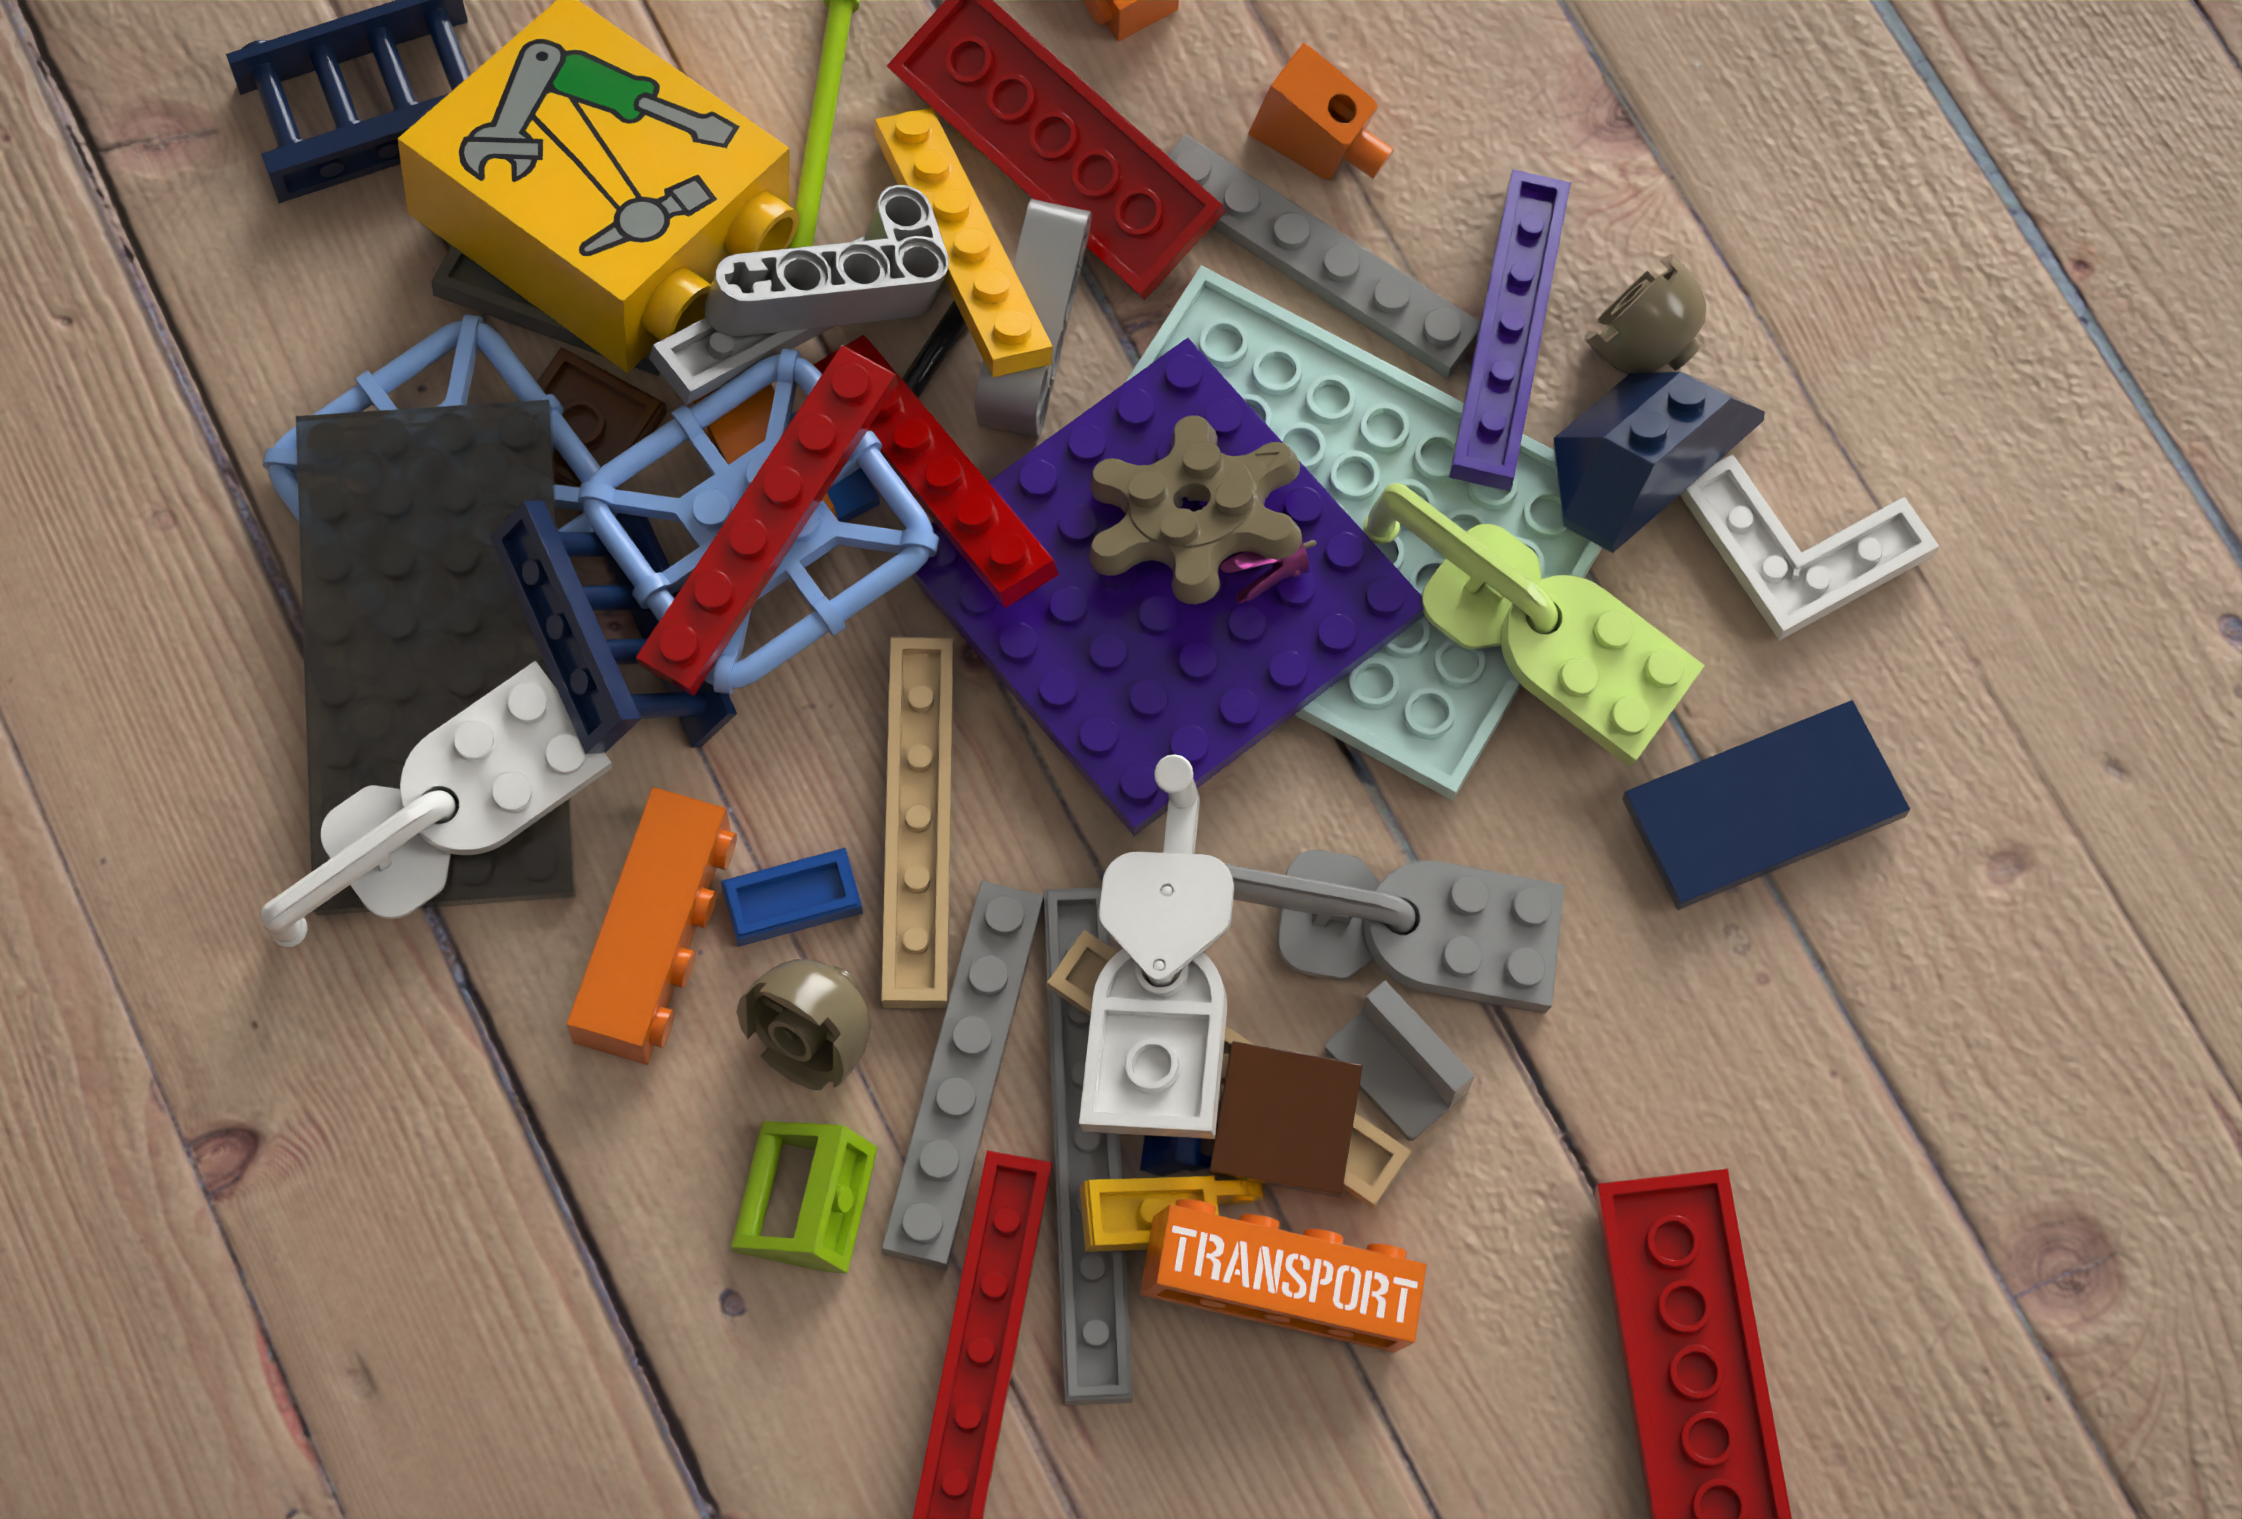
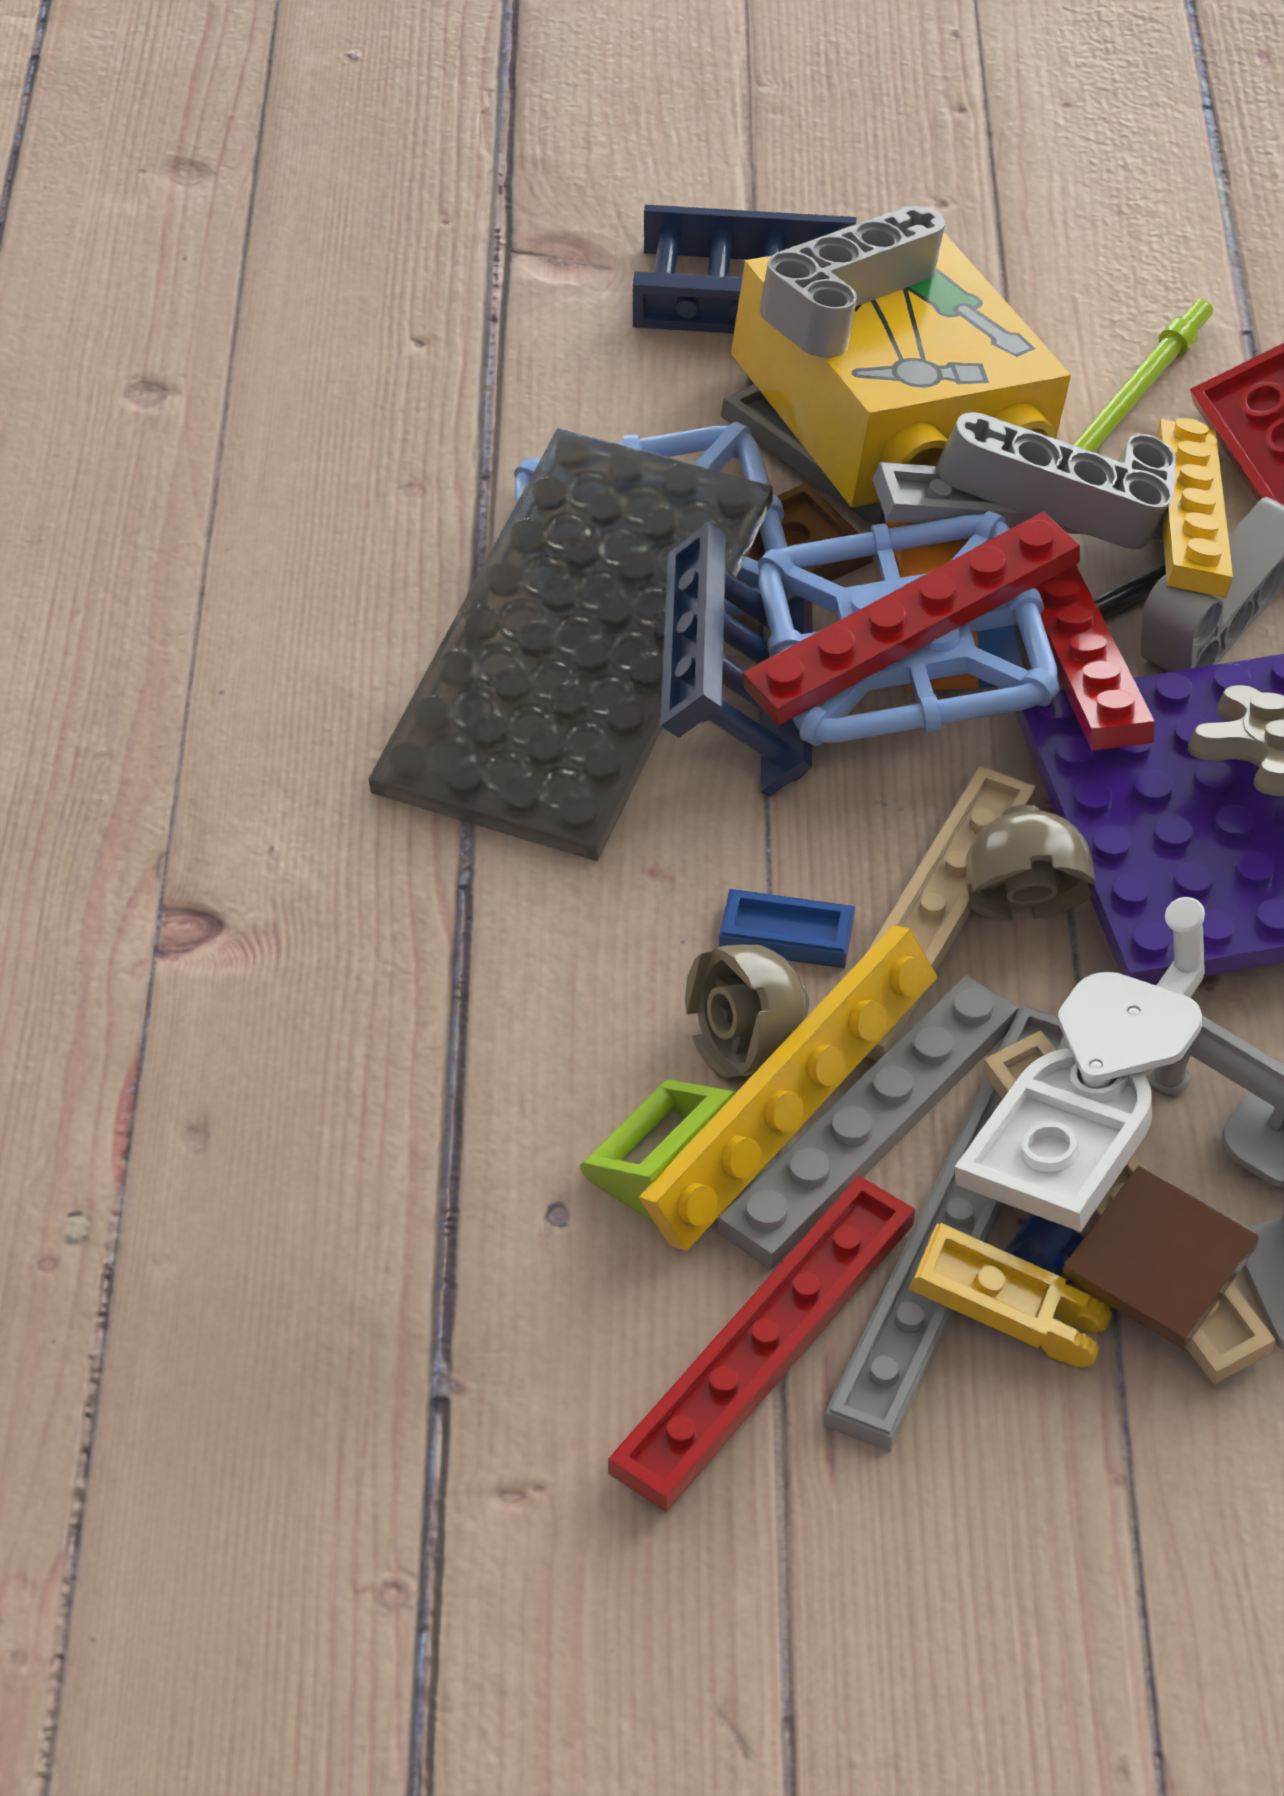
camera: 30 degrees right, 20 degrees down
white plate [260,661,612,947] -> none
orange brick [567,787,737,1065] -> none
orange brick [1139,1199,1427,1353] -> none
none -> yellow plate [639,925,938,1251]
none -> light grey beam [760,205,946,358]
none -> dark tan cylinder [966,805,1096,920]

